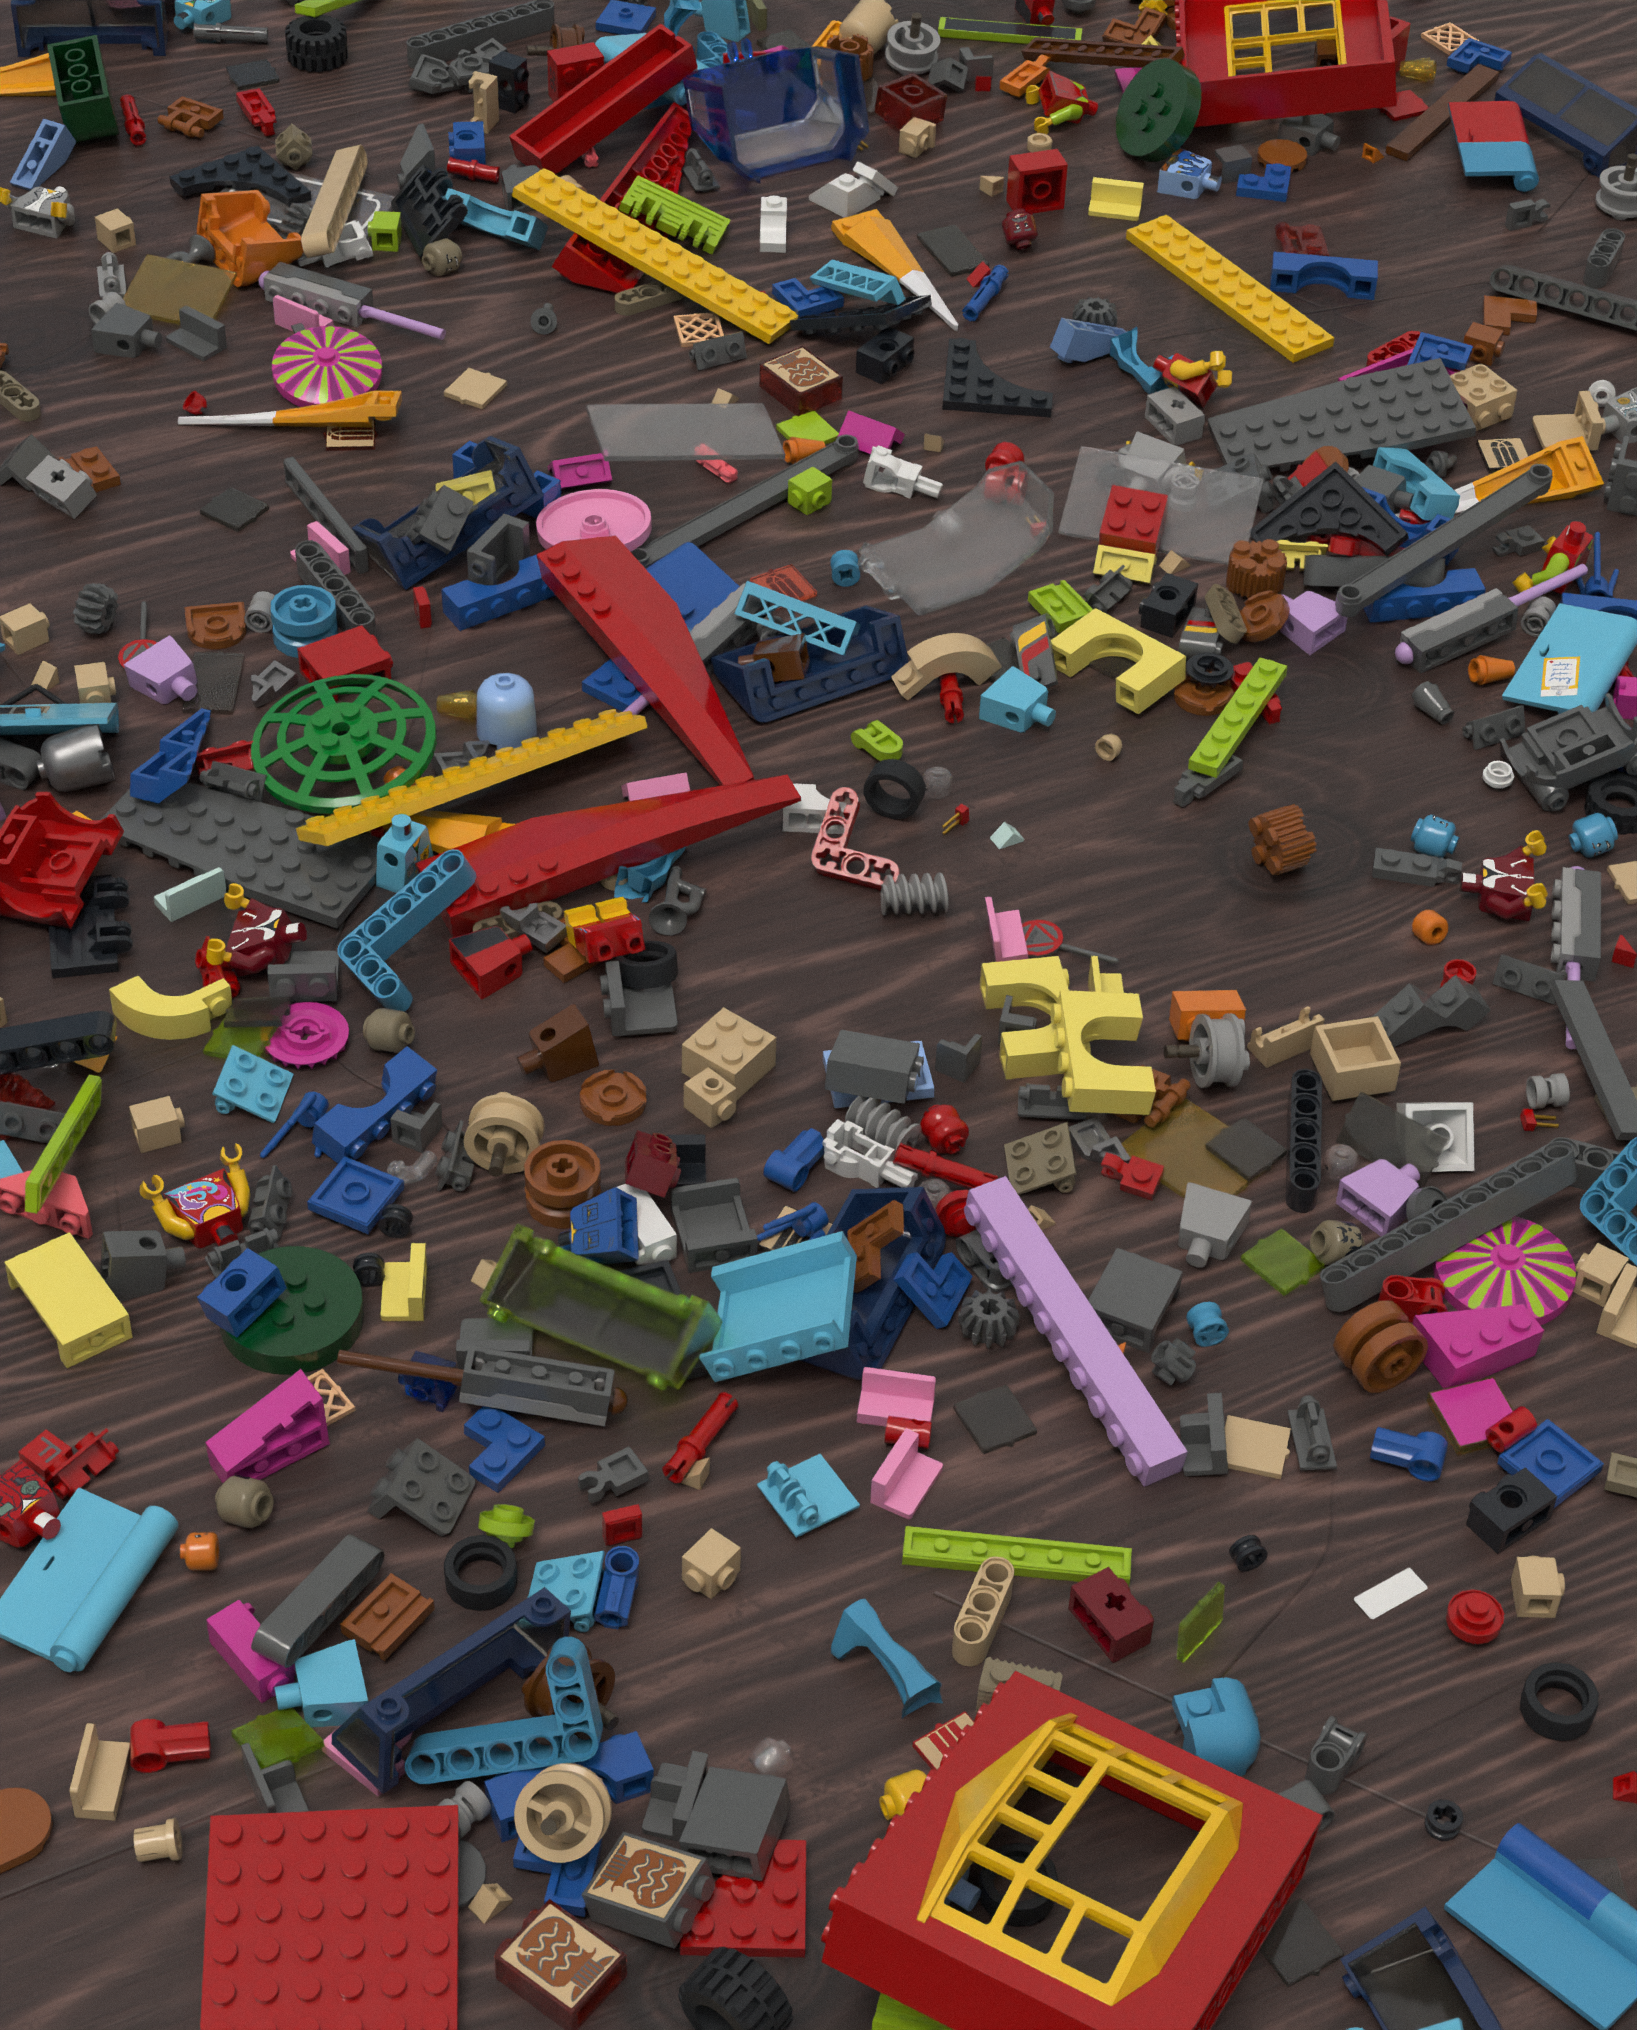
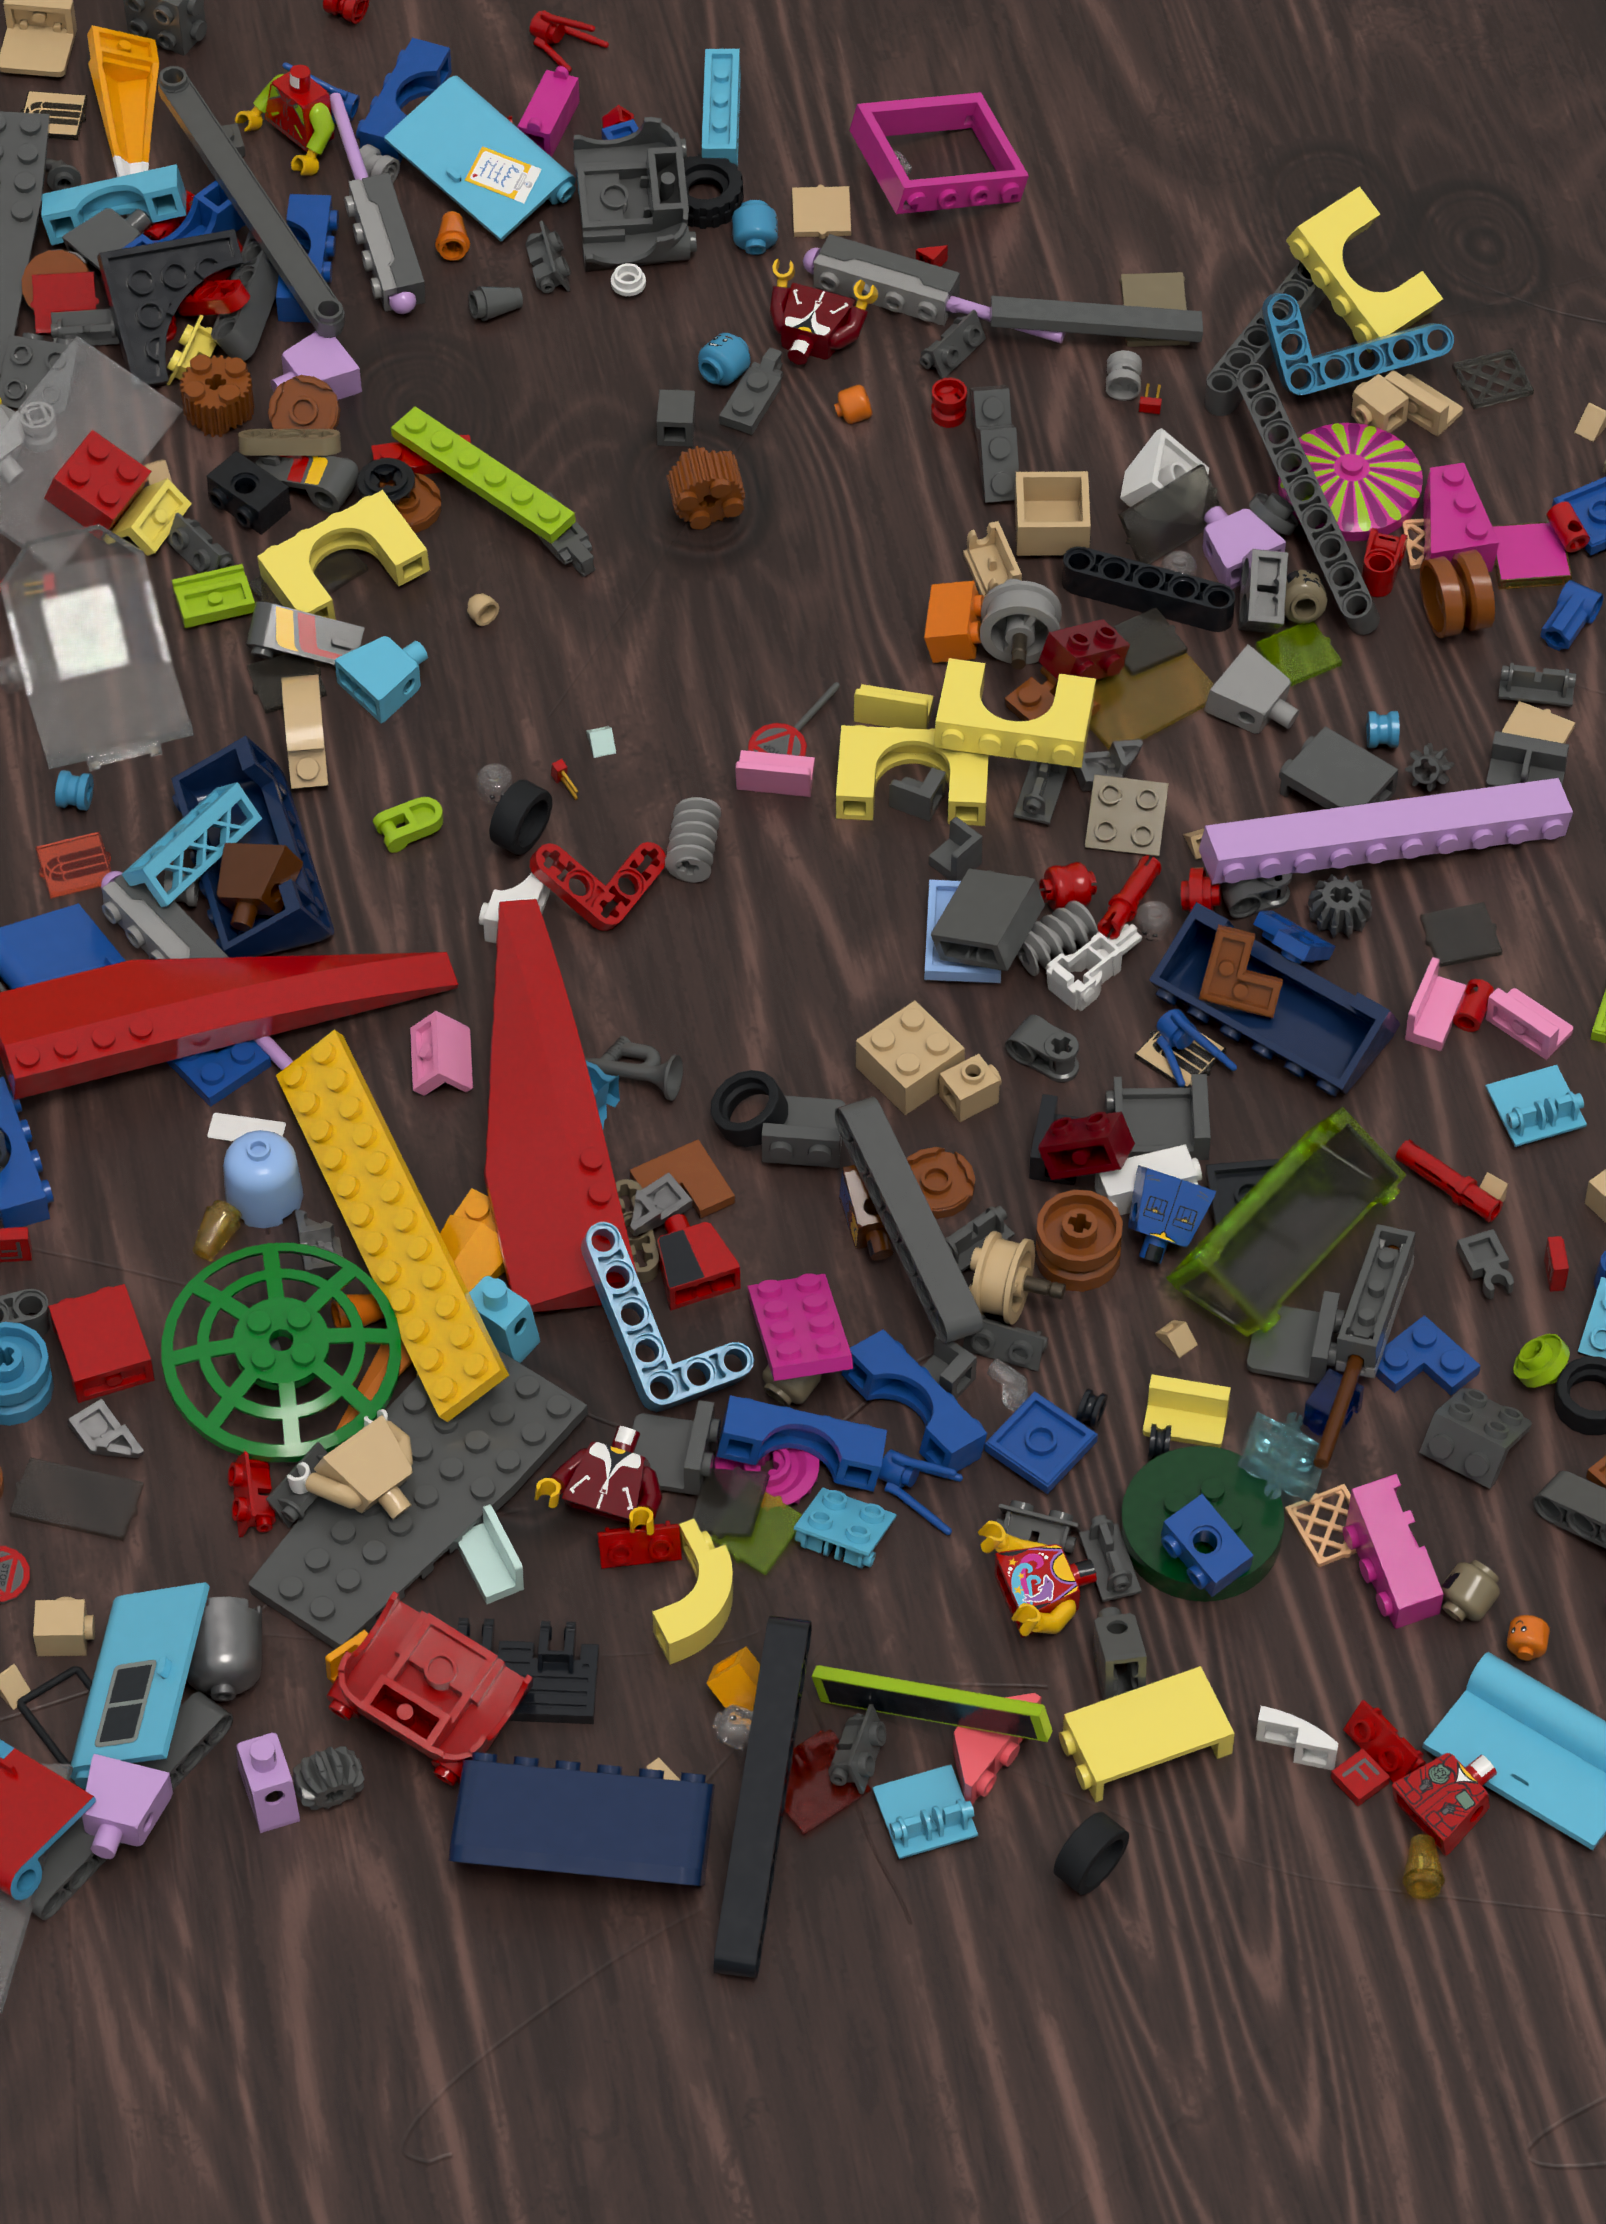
camera: 75 degrees left, 10 degrees up
lavender torso [124,635,198,704] -> none
tan brick [129,1096,185,1153] -> none
blue wedge [130,708,211,803] -> none
red hips [564,897,645,963] -> none
medium azure panel [699,1231,857,1382] -> none
blue piece [763,1128,824,1192] -> none
red pin [939,672,964,723] -> none
red plate [1101,1153,1164,1201] -> none
none -> white sticker [207,1113,286,1141]
none -> tan torso [287,1409,413,1520]
none -> dark grey brick [657,389,696,447]
none -> blue arch [716,1395,887,1492]
none -> dark pink plate [748,1274,853,1381]
none -> dark grey beam [835,1096,983,1344]
none -> dark grey hinge [945,1206,1015,1273]
none -> dark grey piece [1005,1015,1079,1082]
none -> dark red brick [1038,619,1130,680]
none -> clear light blue plate [1237,1412,1322,1502]
none -> brick [1238,549,1288,633]
none -> white slope [1256,1706,1338,1770]

